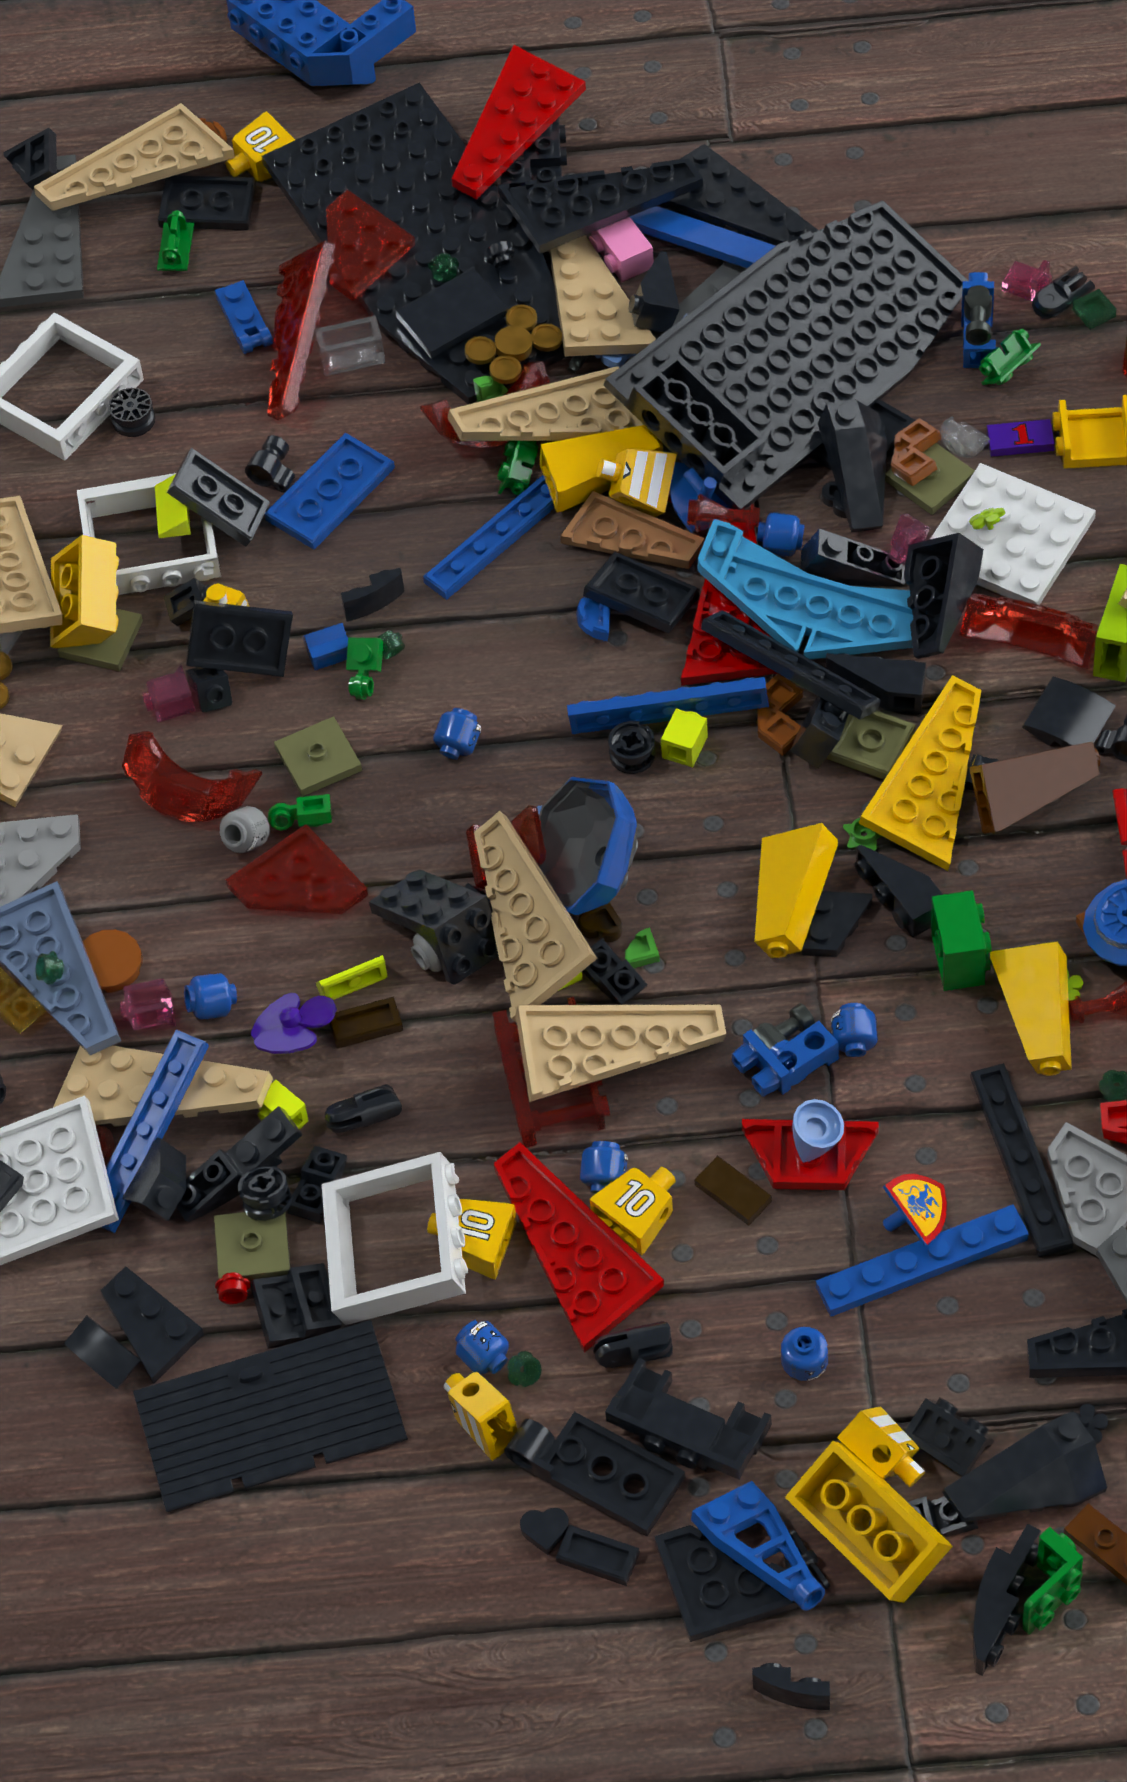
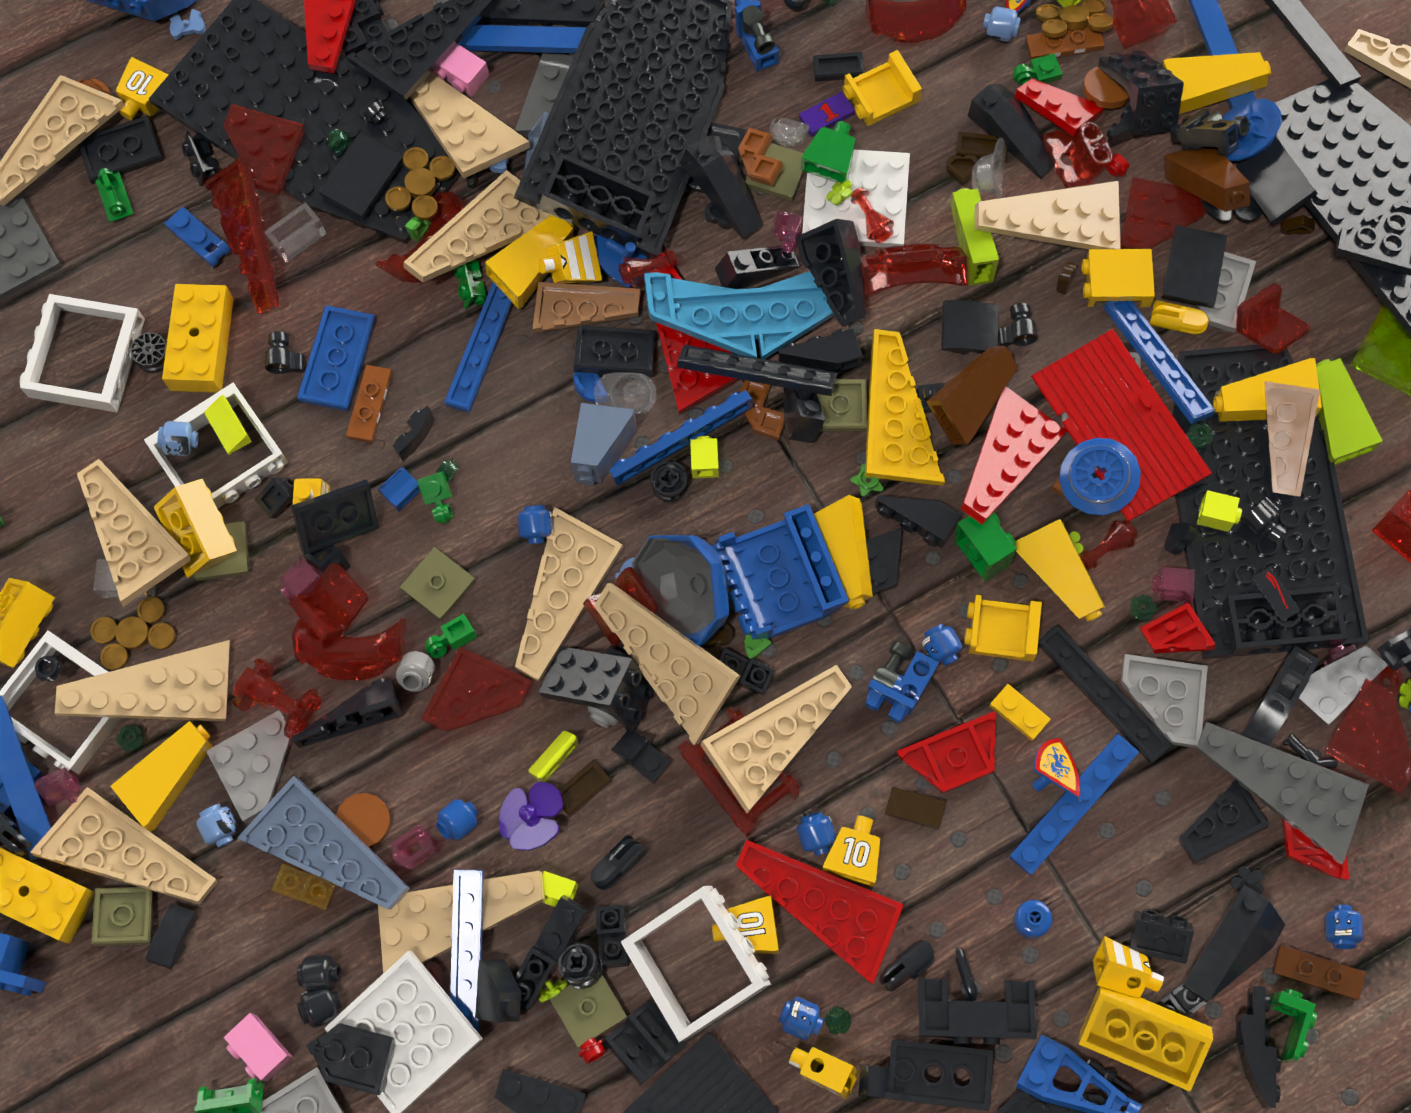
camera: 25 degrees left, 15 degrees up
clear green plate [35,951,64,985] -> none
black tile [166,448,270,547] -> none
black slope [628,251,680,332] -> none
blue head [757,512,805,557] -> none
medium blue piece [792,1099,844,1162] -> none
green hinge [979,329,1041,385] -> none
none -> medium blue head [157,421,198,456]
none -> yellow brick [162,284,234,393]
none -> medium blue piece [170,9,206,40]
none -> black hinge [182,131,219,187]
none -> clear red piece [231,658,323,738]
none -> clear red bracket [288,563,369,640]
none -> black wedge [292,678,405,748]
none -> dark orange plate [346,365,393,444]
none -> tan wing [515,507,623,682]
none -> lime plant [539,979,568,1002]
none -> sand blue slope [571,403,637,486]
none -> clear piece [594,372,657,415]
none -> black slope [611,731,671,784]
none -> blue slope [712,504,849,640]
none -> green torso [801,121,855,184]
none -> black tile [813,52,864,82]
none -> clear red piece [851,187,894,243]
none -> black piece [955,948,977,1001]
none -> wing [961,387,1067,525]
none -> yellow panel [964,595,1042,662]
none -> yellow plate [990,684,1051,741]

